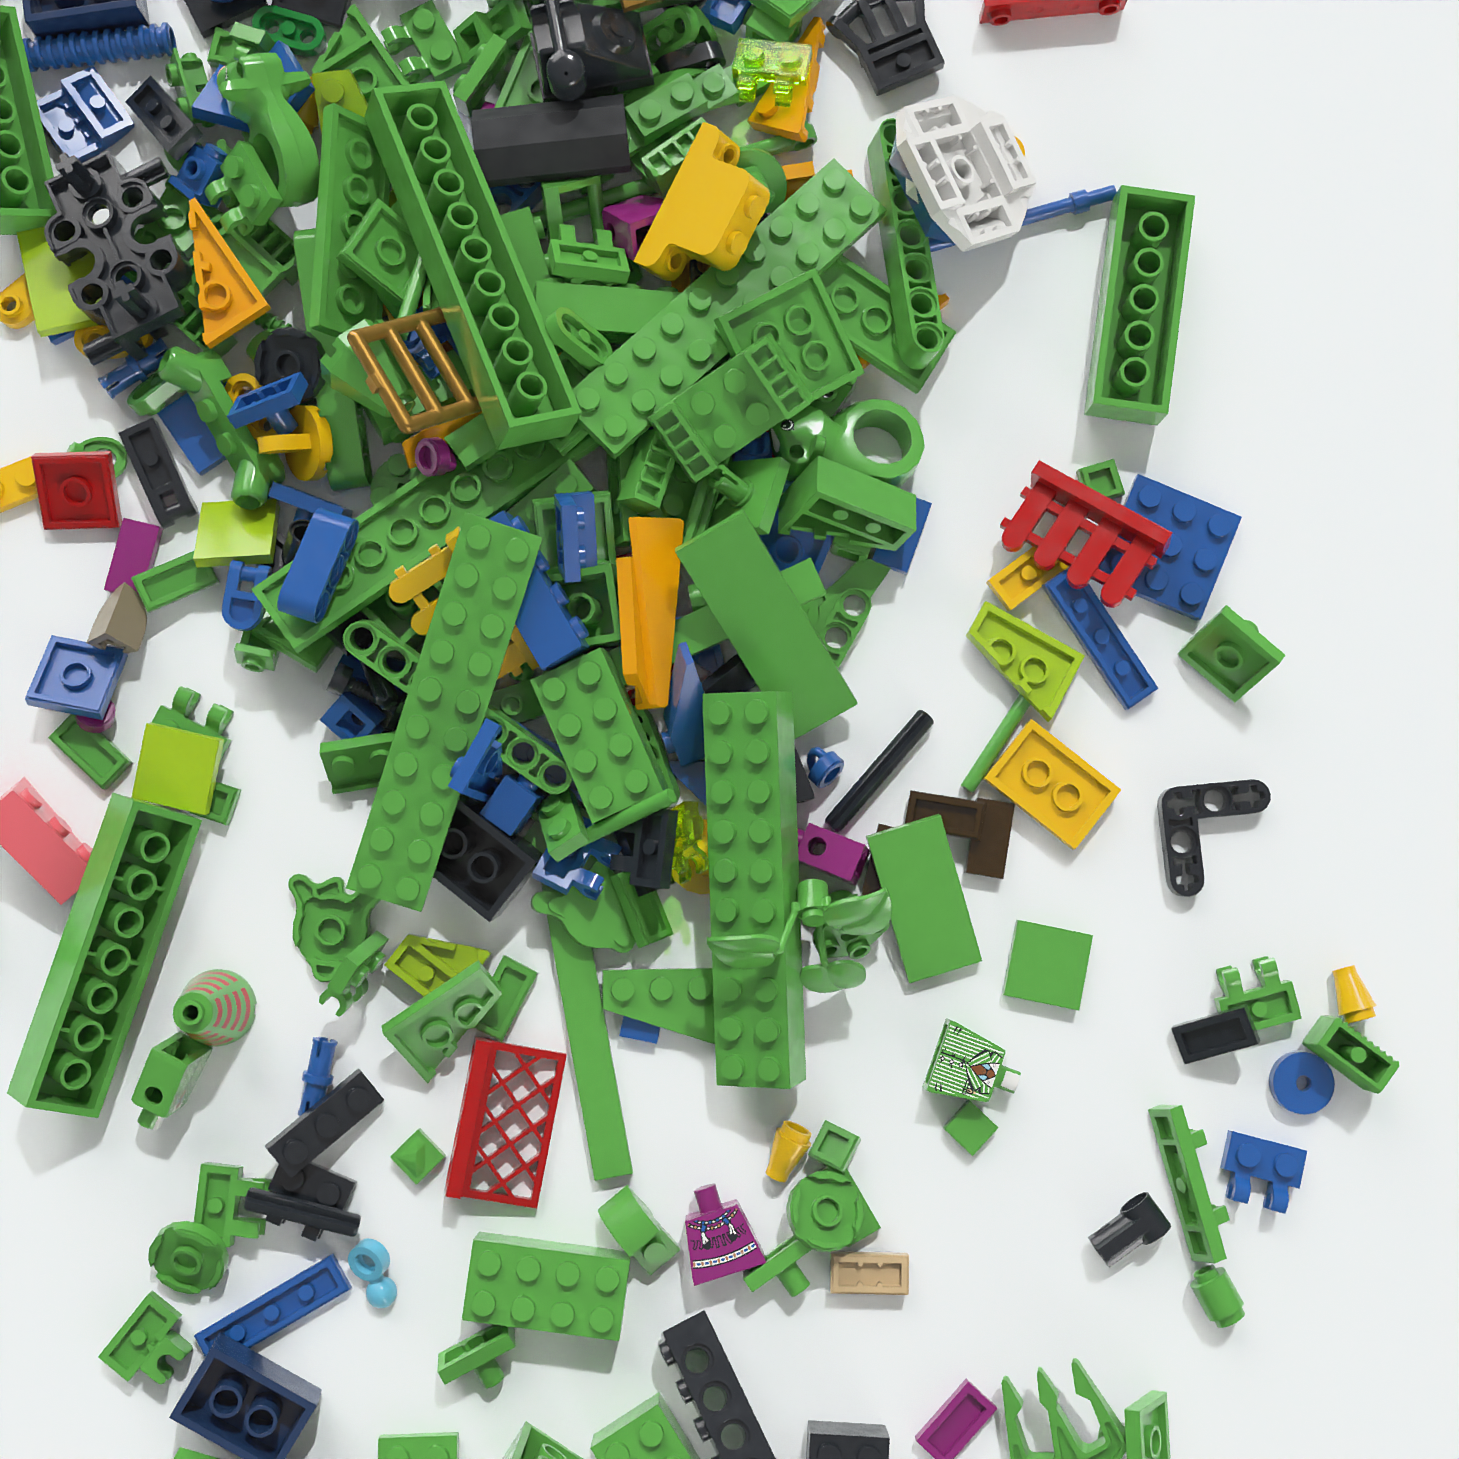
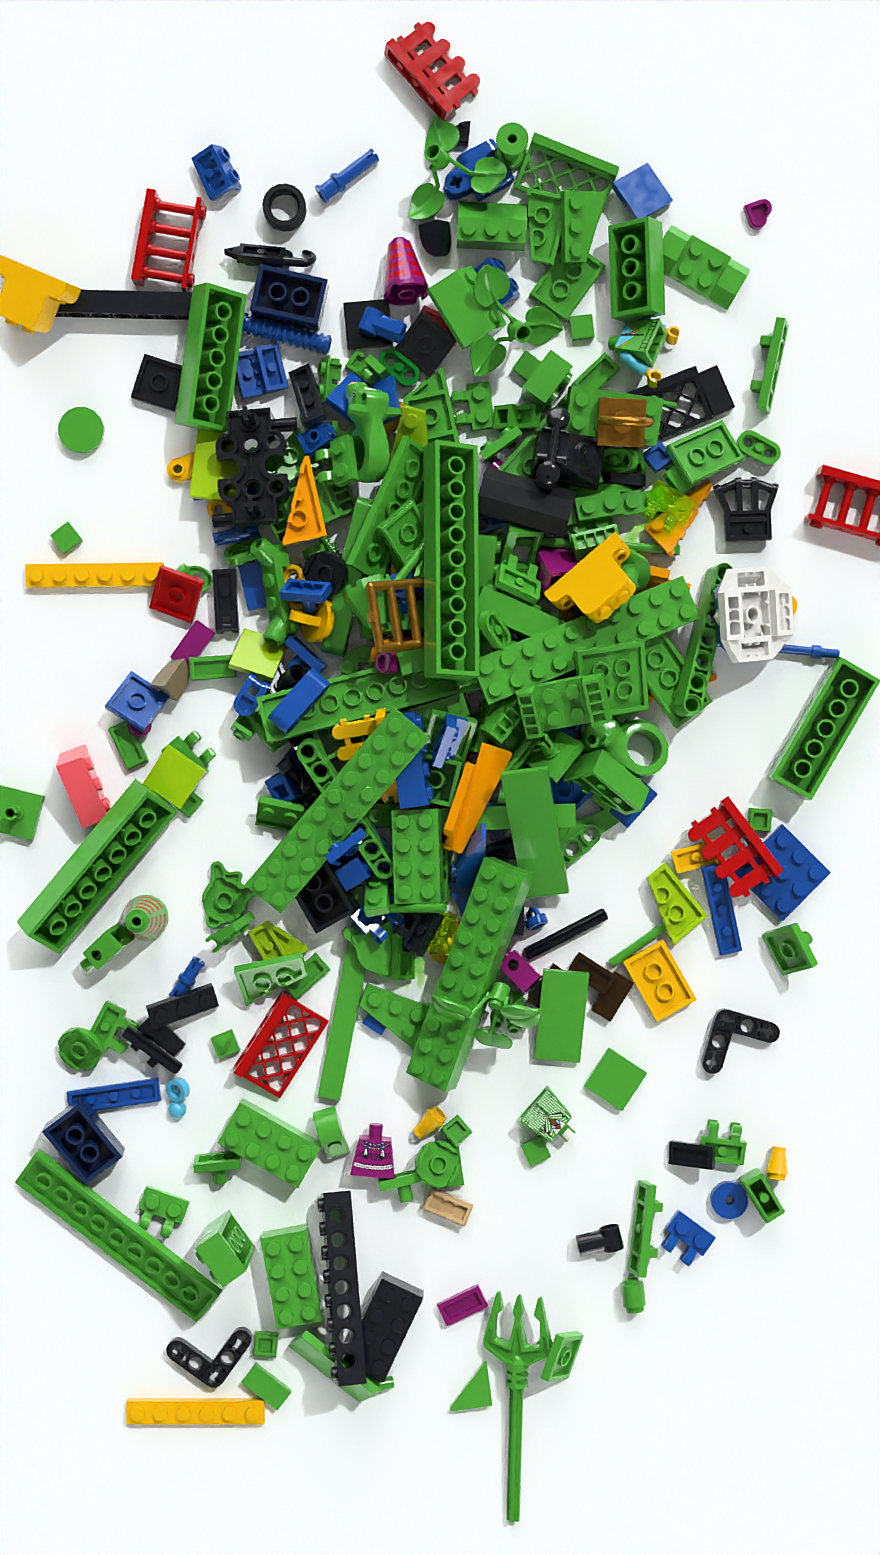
camera: 25 degrees right, 5 degrees up
bright green plate [98,1290,193,1384] -> none

